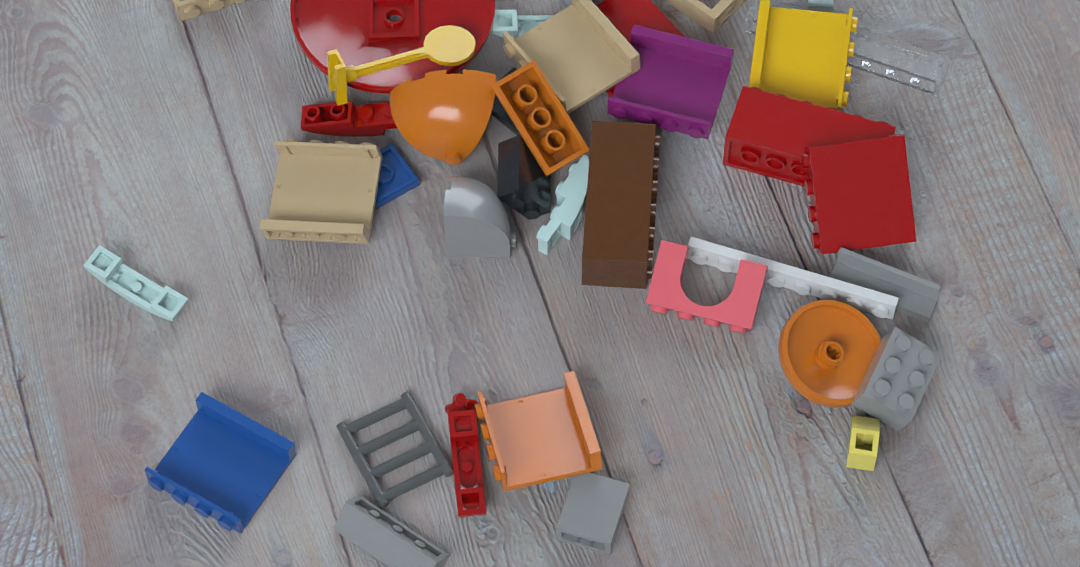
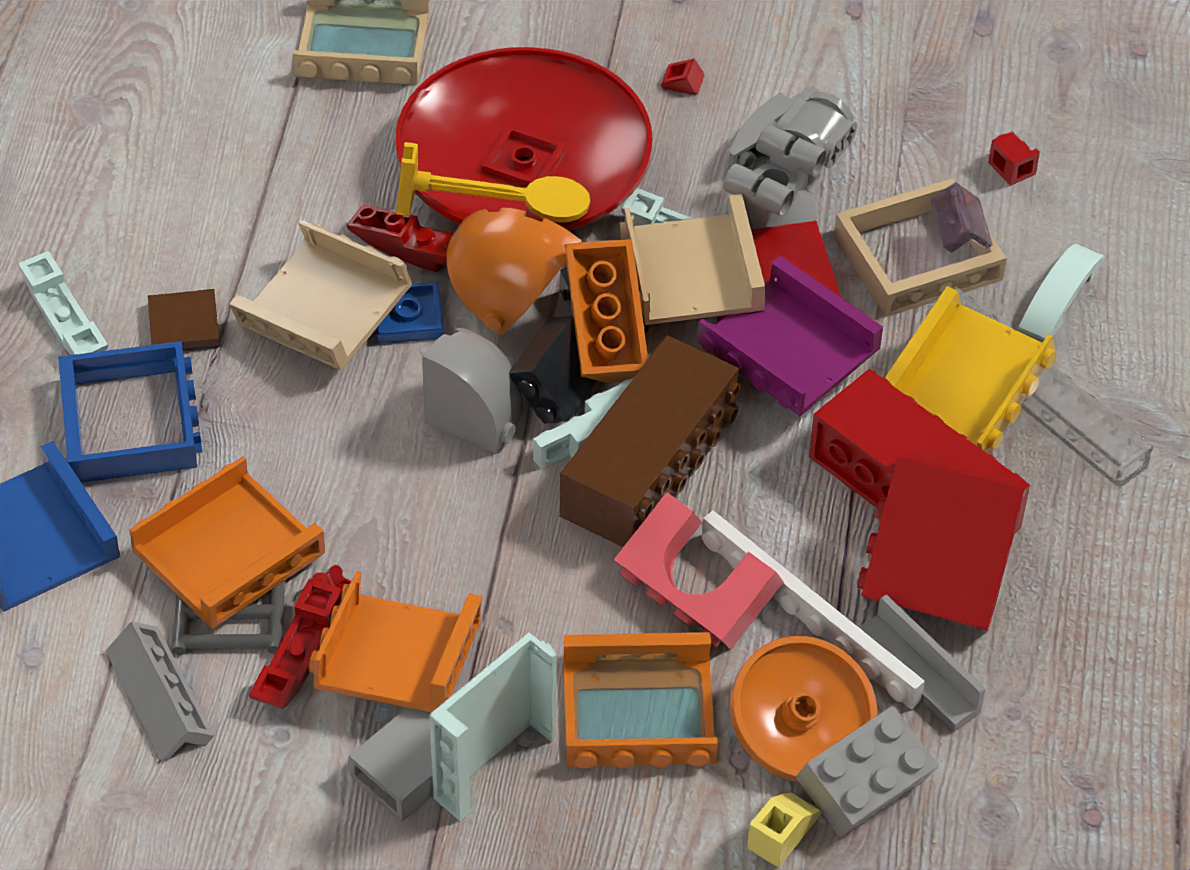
camera: 25 degrees right, 10 degrees down
none -> blue window [58,341,203,483]
none -> orange panel [129,456,325,629]
none -> reddish brown tile [148,289,220,350]
none -> light aqua panel [430,632,557,821]
none -> panel [563,632,718,769]

